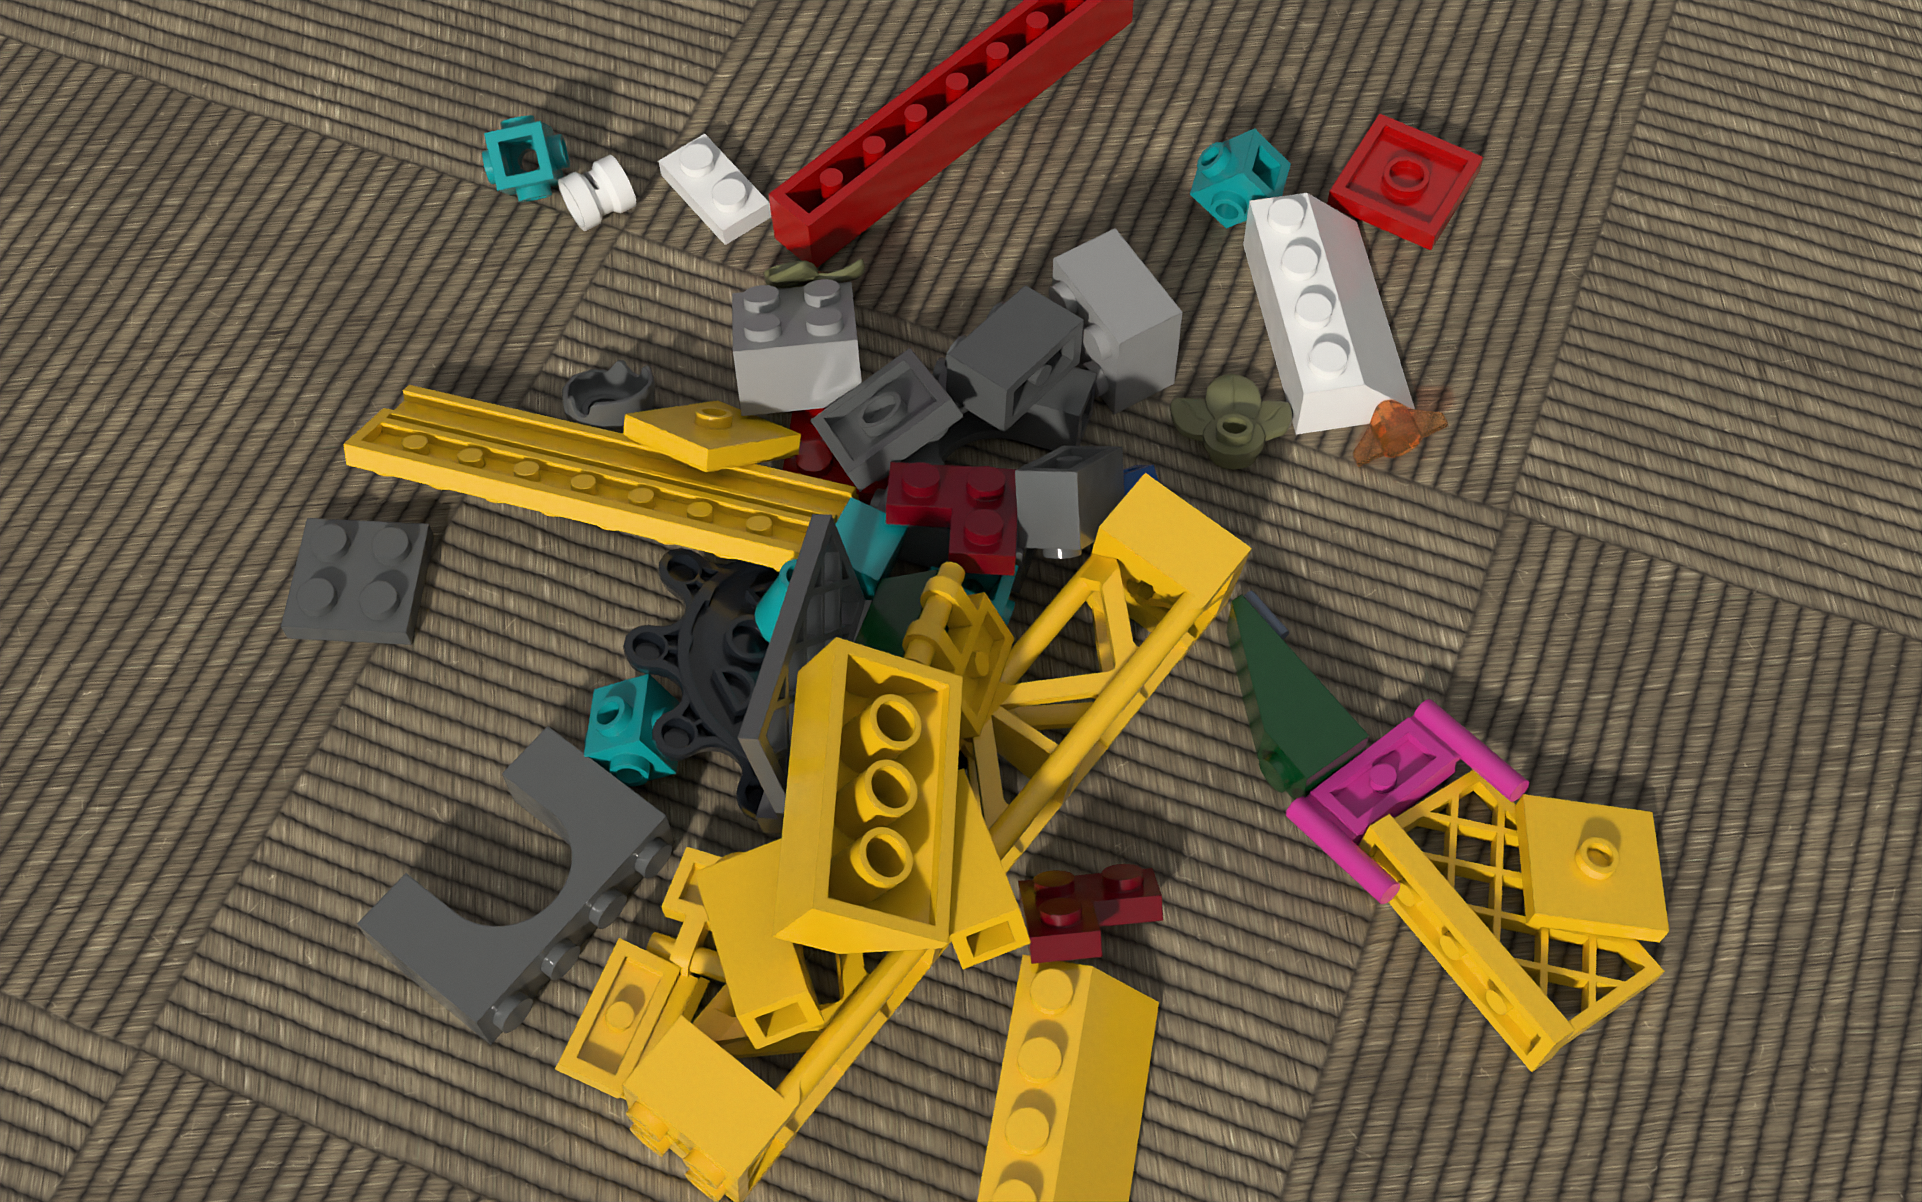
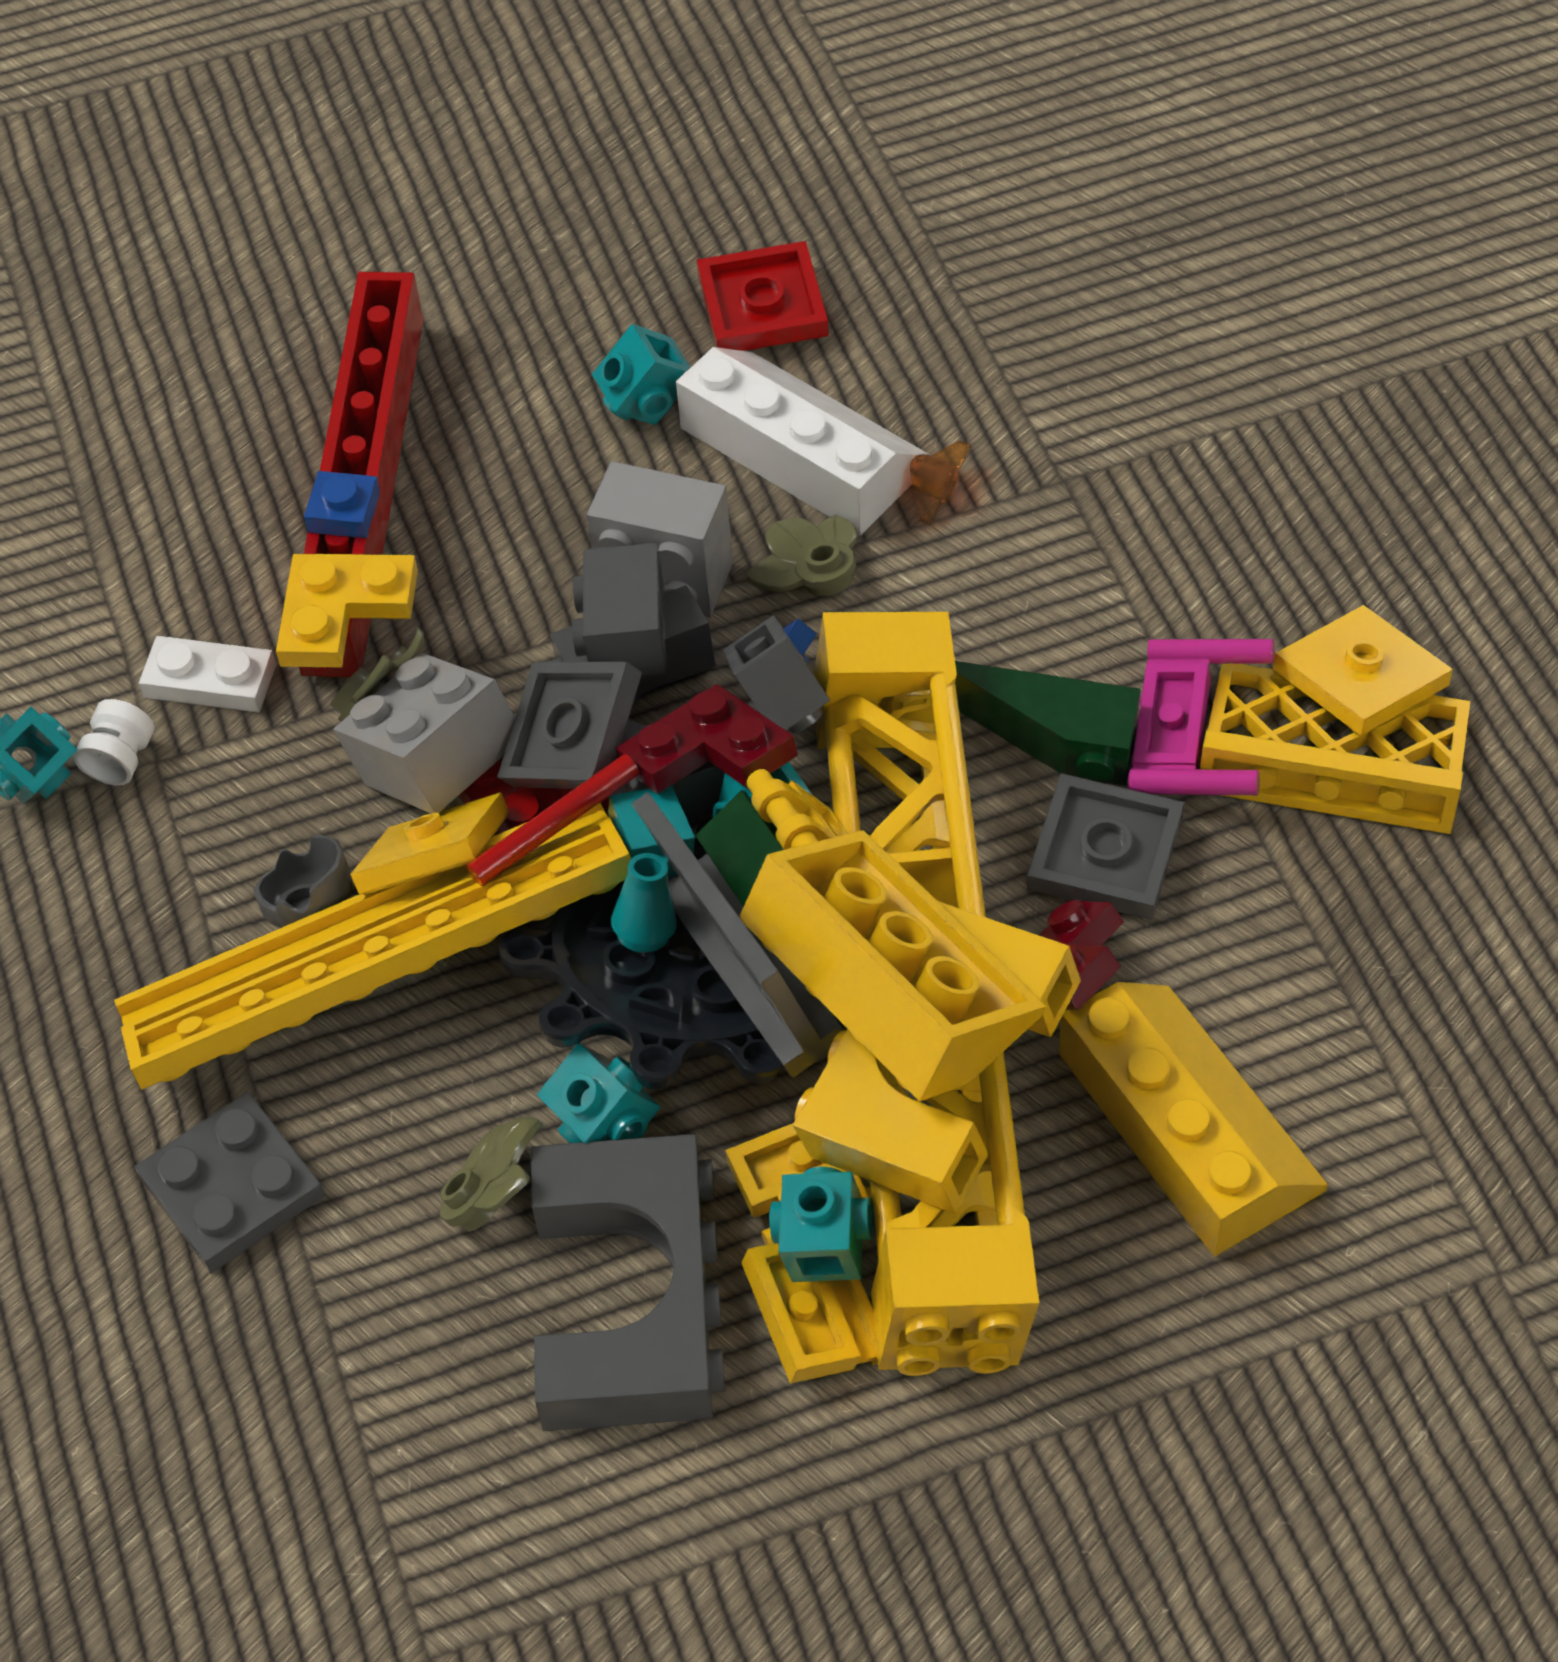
camera: 40 degrees left, 5 degrees down
none -> yellow plate [276,554,418,668]
none -> blue plate [304,471,380,538]
none -> olive plate [440,1117,543,1231]
none -> red bar [467,754,640,886]
none -> teal brick [769,1167,875,1282]
none -> dark grey plate [1027,774,1185,920]

